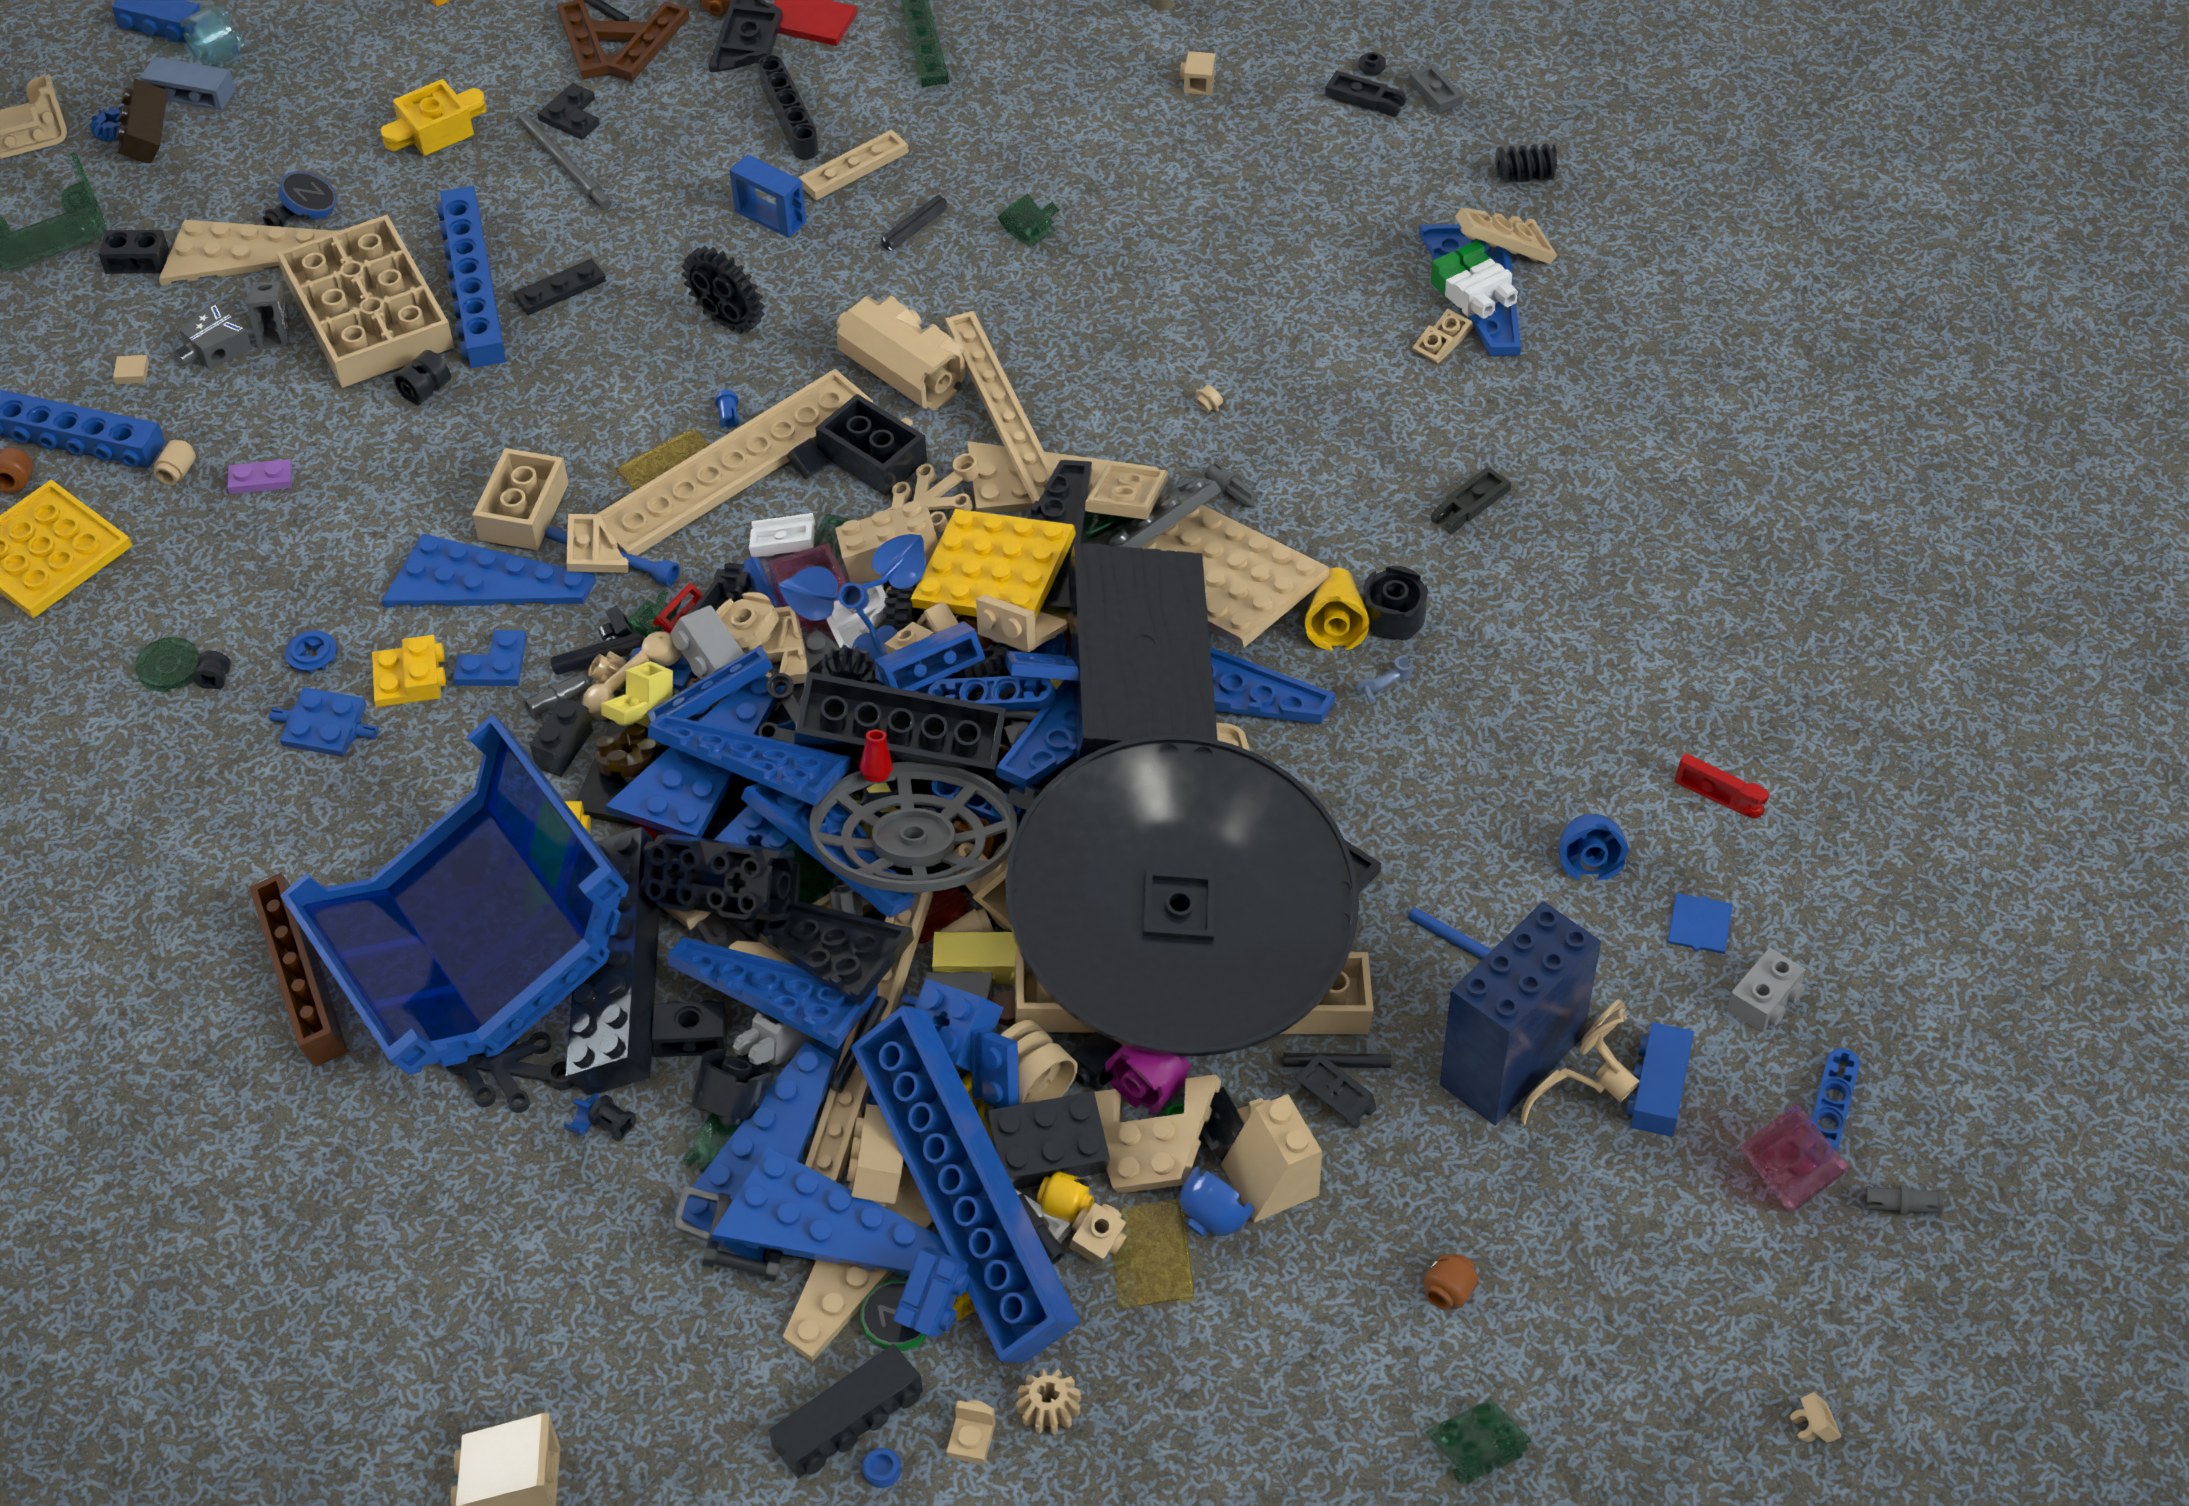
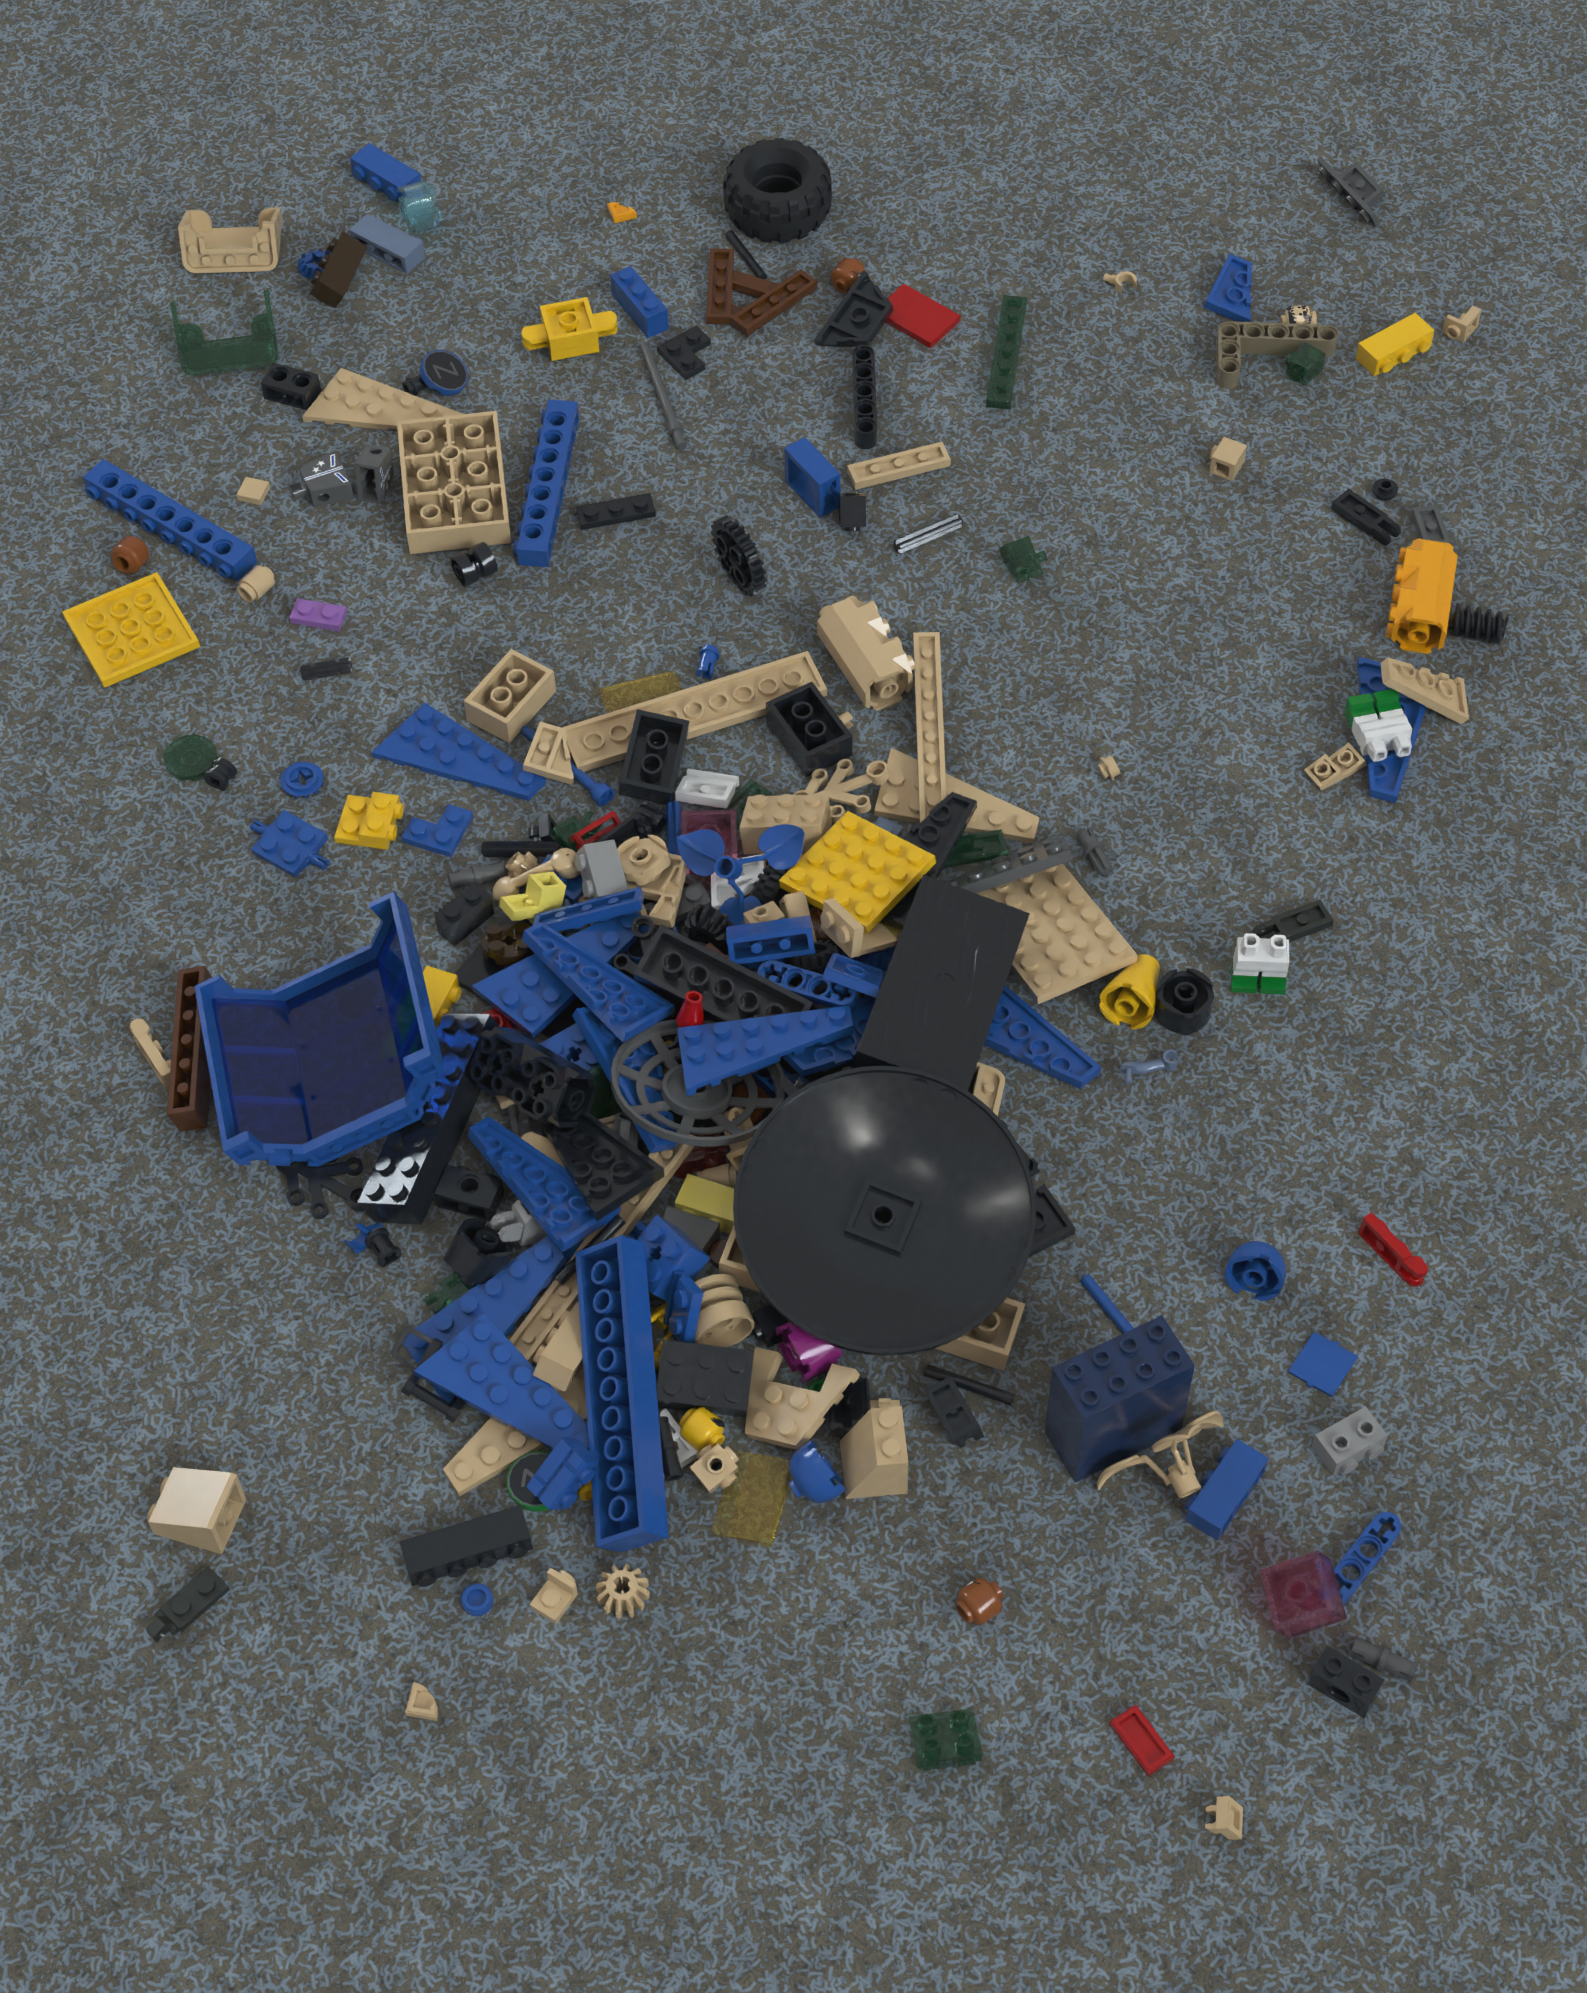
camera: 20 degrees right, 5 degrees up
black slope [786,438,830,479] -> none
tan tile [1085,463,1168,520] -> none
none -> tan hinge [129,1018,171,1090]
none -> black axle [300,657,352,681]
none -> blue brick [610,266,669,338]
none -> black brick [619,709,690,805]
none -> blue wing [677,1005,854,1097]
none -> black brick [839,493,866,531]
none -> red tile [1109,1704,1175,1776]
none -> white hips [1230,933,1289,995]
none -> black brick [1307,1646,1385,1719]
none -> light orange brick [1385,538,1458,654]

